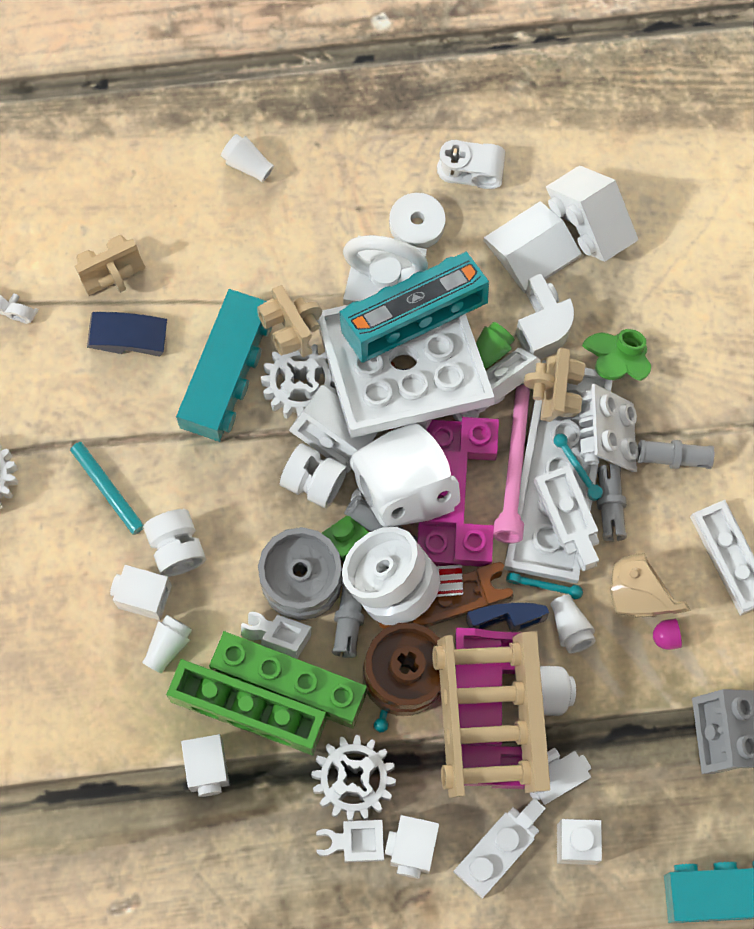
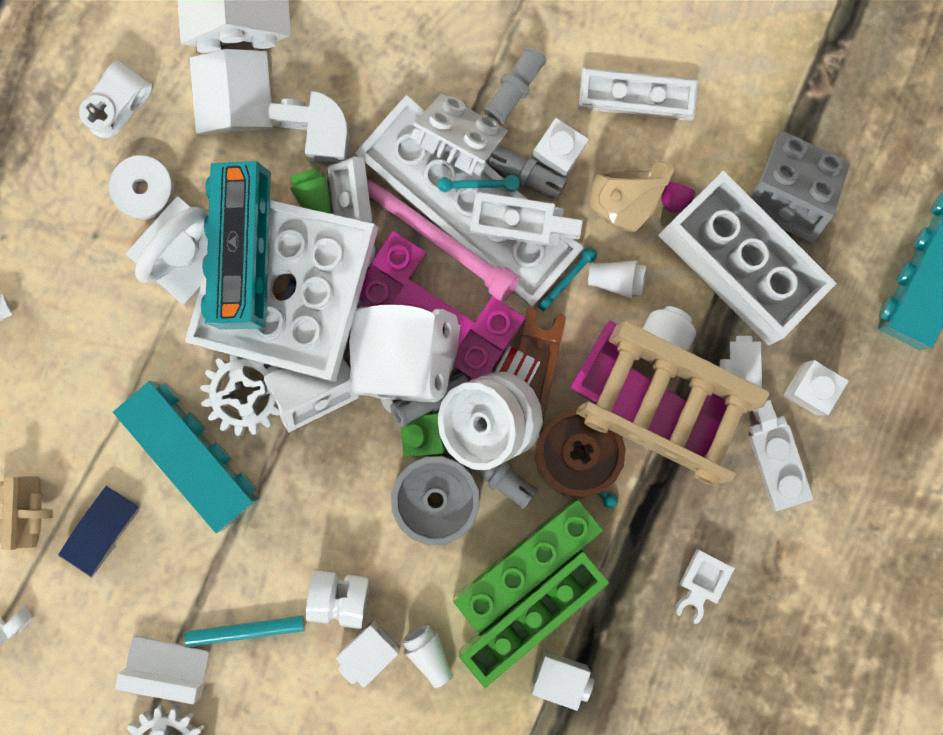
camera: 60 degrees left, 15 degrees up
white plate [241,612,312,659] -> none
tan hips [257,285,323,358] -> none
white wheel [280,443,348,509] -> none
white gear [312,735,396,821] -> none
white brick [385,815,439,879] -> none
dark blue slope [466,603,549,632] -> none
tan hips [524,347,585,422] -> none
bright green plate [582,329,651,381] -> none
none -> white panel [115,636,210,705]
none -> white brick [532,118,589,178]
none -> white brick [658,170,837,346]

